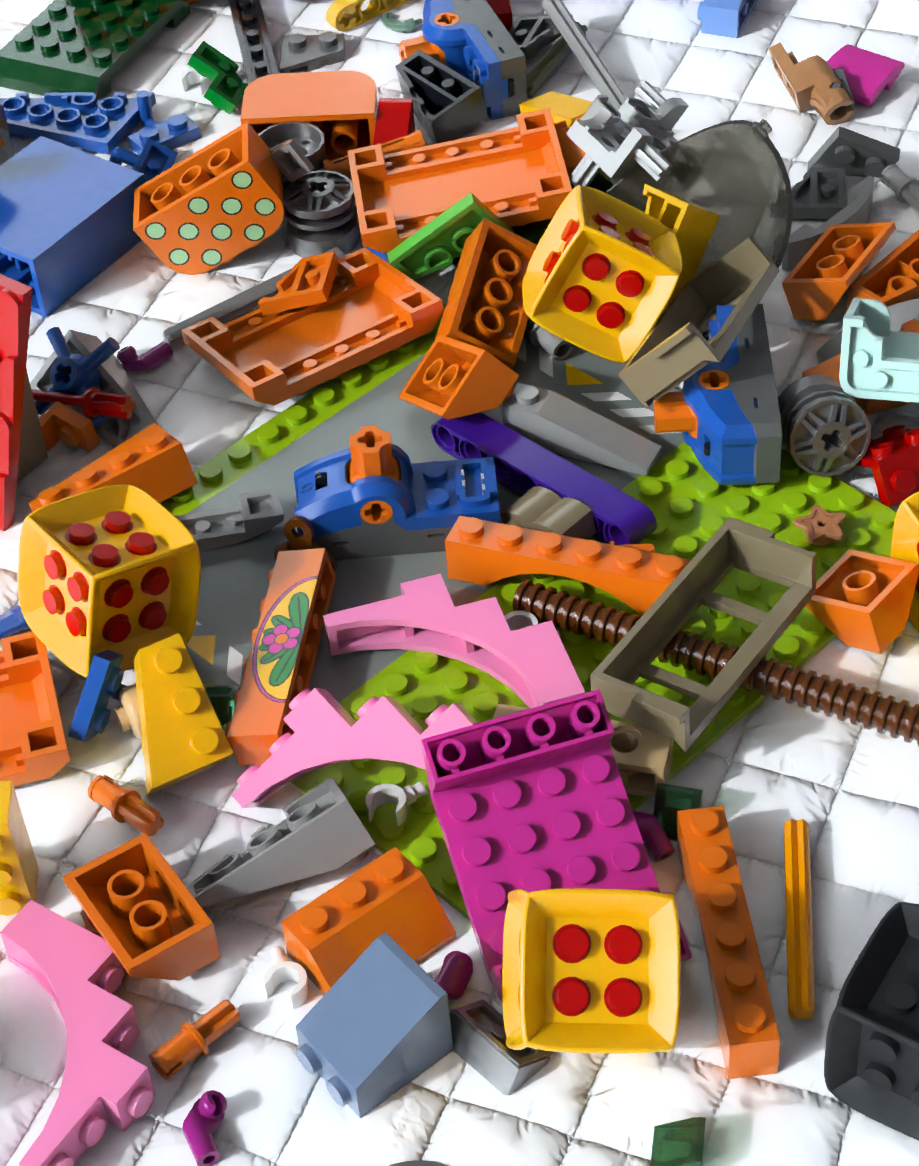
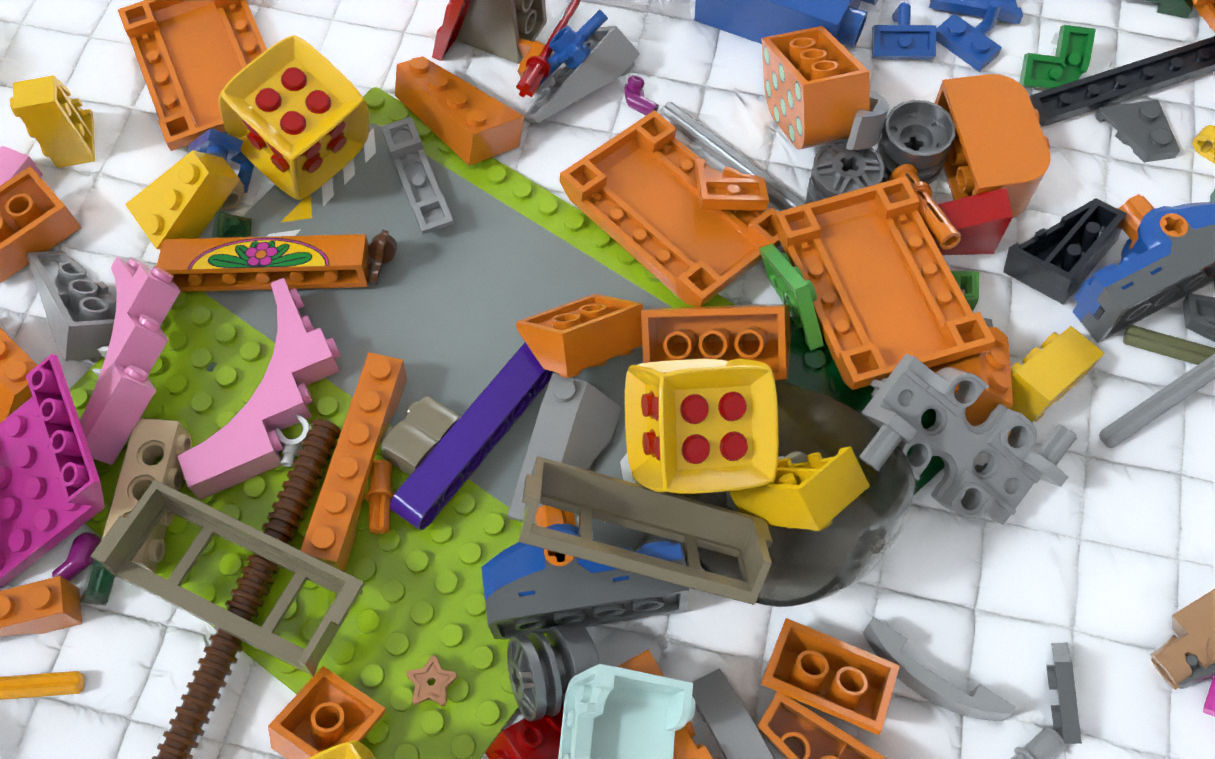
camera: 80 degrees right, 20 degrees up
orange axle [88,775,164,836] -> none
blue piece [294,425,500,560] -> none
dark grey wing [778,167,846,221] -> none

